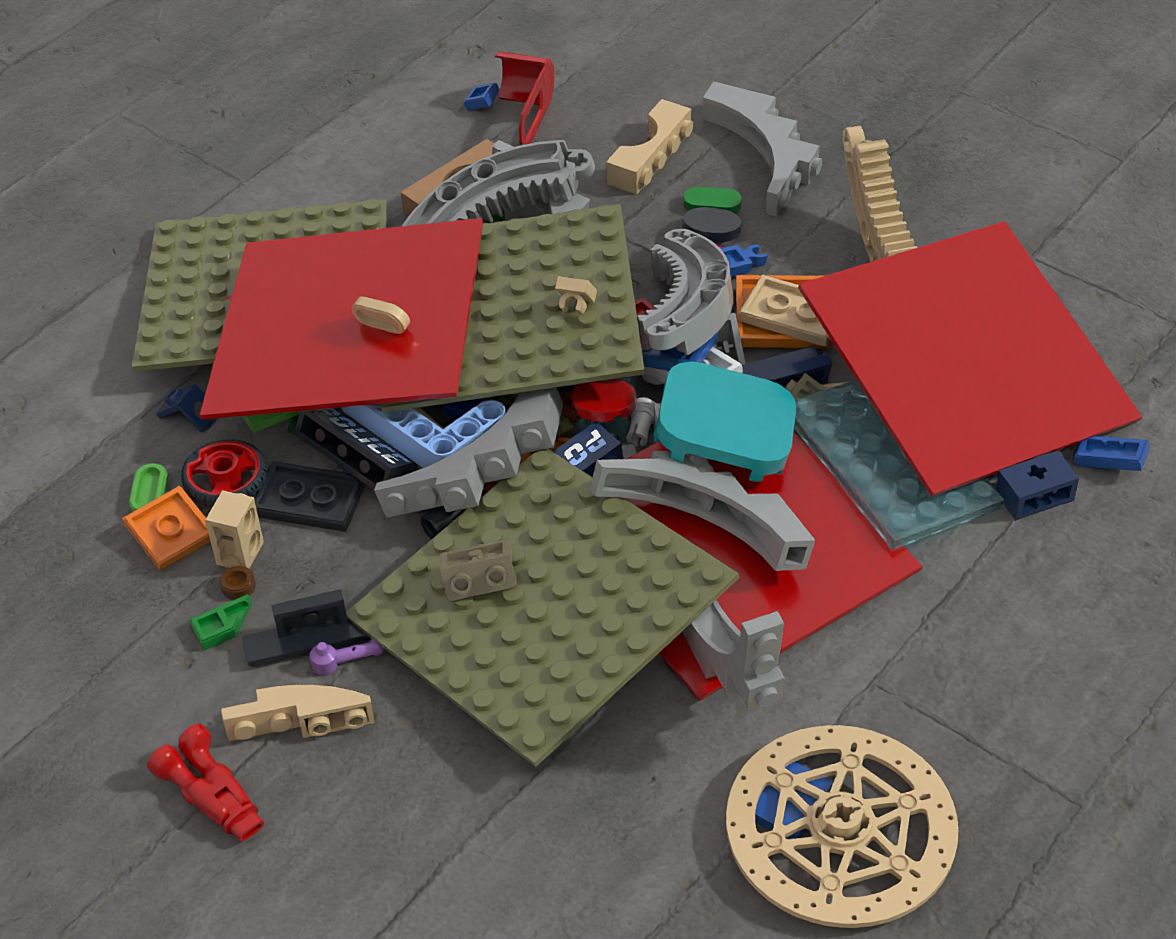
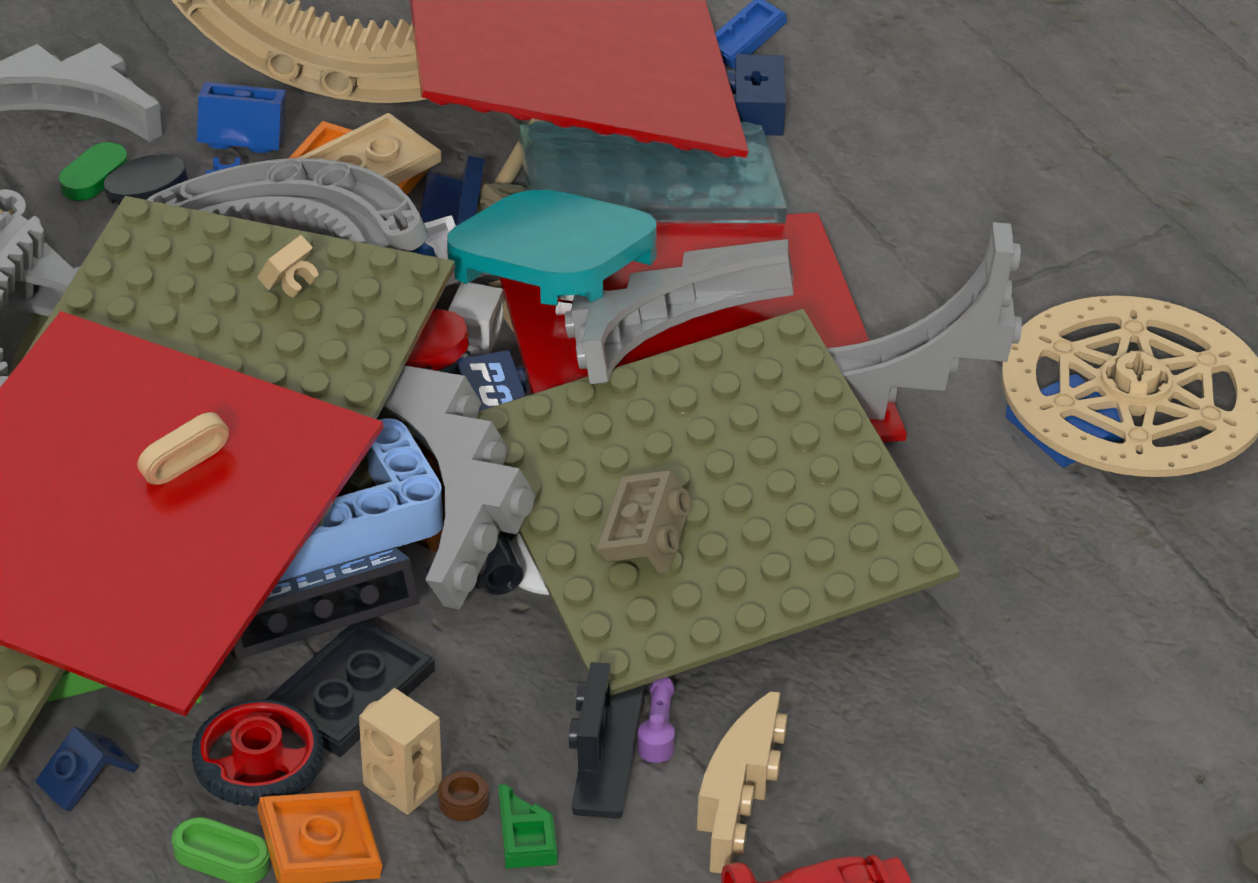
camera: 70 degrees left, 5 degrees down
none -> blue brick [197,82,286,153]

